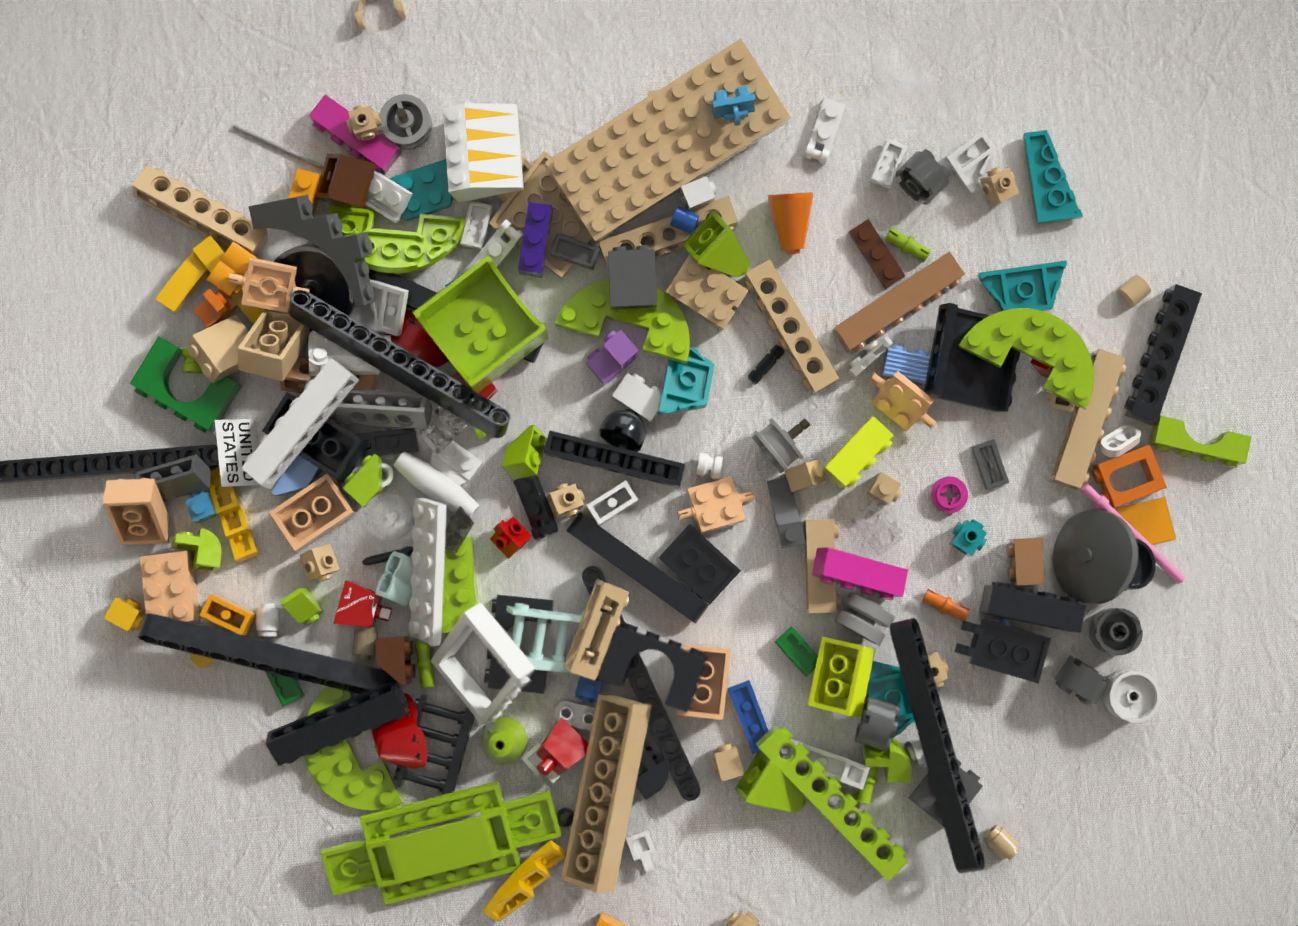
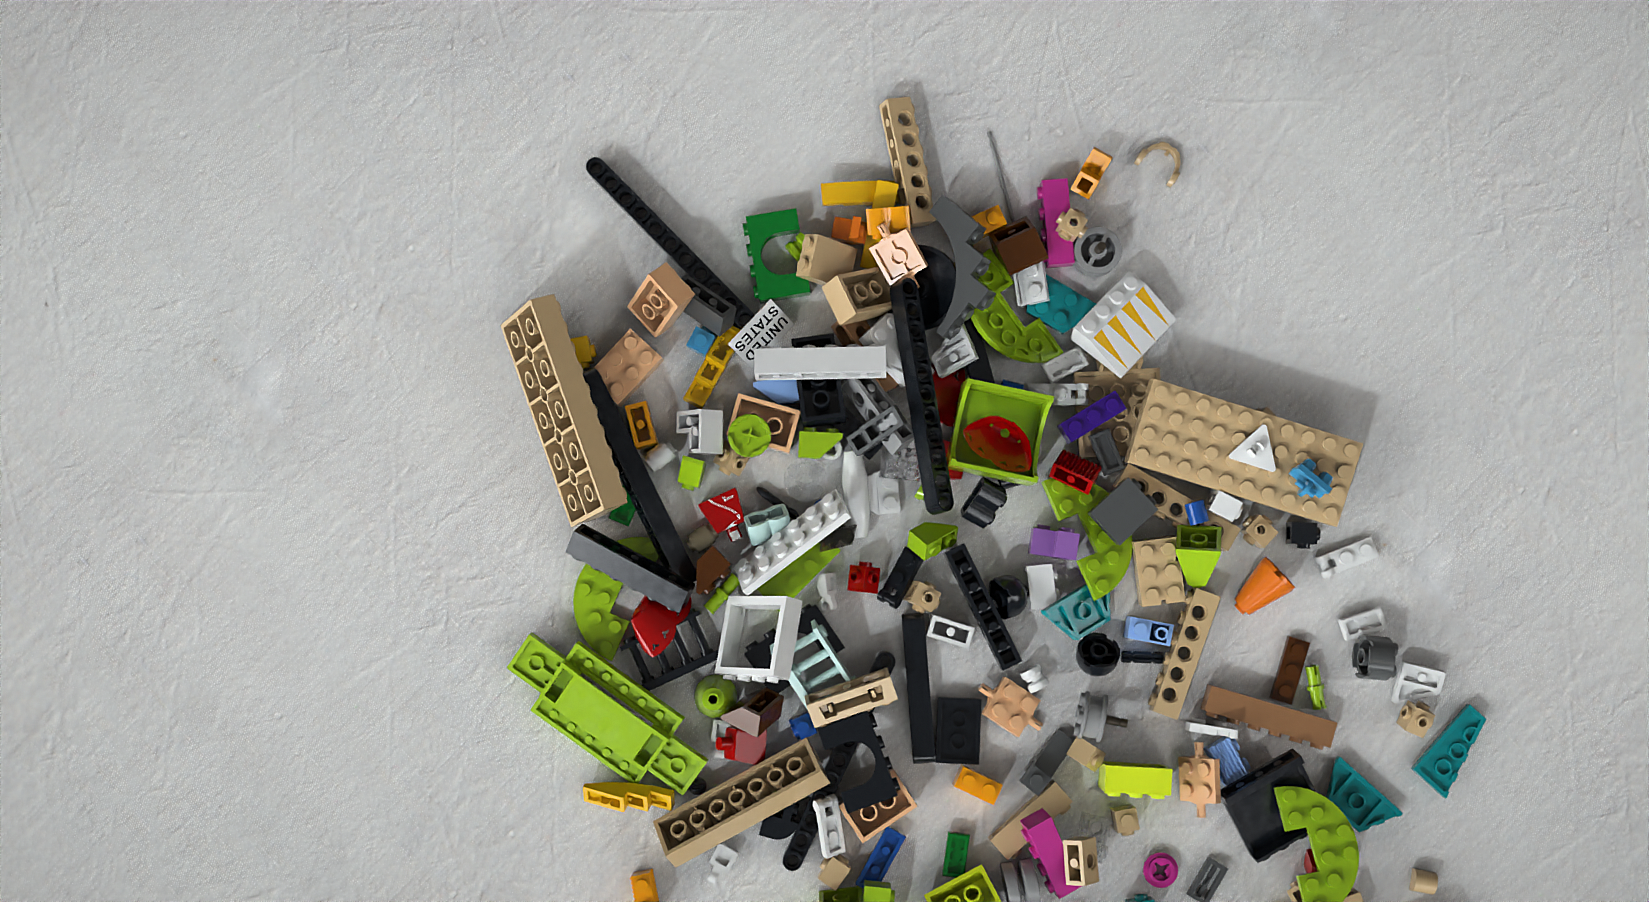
camera: 45 degrees right, 0 degrees up
lime brick [171,528,222,573] -> none
white plate [555,701,596,730] -> none
none -> tan brick [500,294,627,527]
none -> white brick [676,409,724,455]
none -> reddish brown slope [721,687,784,737]
none -> lime tile [728,414,771,457]
none -> white plate [813,794,846,859]
none -> white plate [817,572,837,611]
none -> dark grey slope [846,405,907,456]
none -> light orange brick [952,764,1003,805]
none -> black brick [960,477,1007,529]
none -> red piece [963,416,1032,472]
none -> red brick [1049,449,1102,495]
none -> tan brick [1063,836,1099,886]
none -> light orange brick [1070,147,1113,200]
none -> black cylinder [1076,632,1120,677]
none -> light blue slope [1123,616,1174,646]
none -> white piece [1229,425,1276,472]
none -> tan brick [1240,515,1279,548]
none -> black brick [1286,522,1320,549]

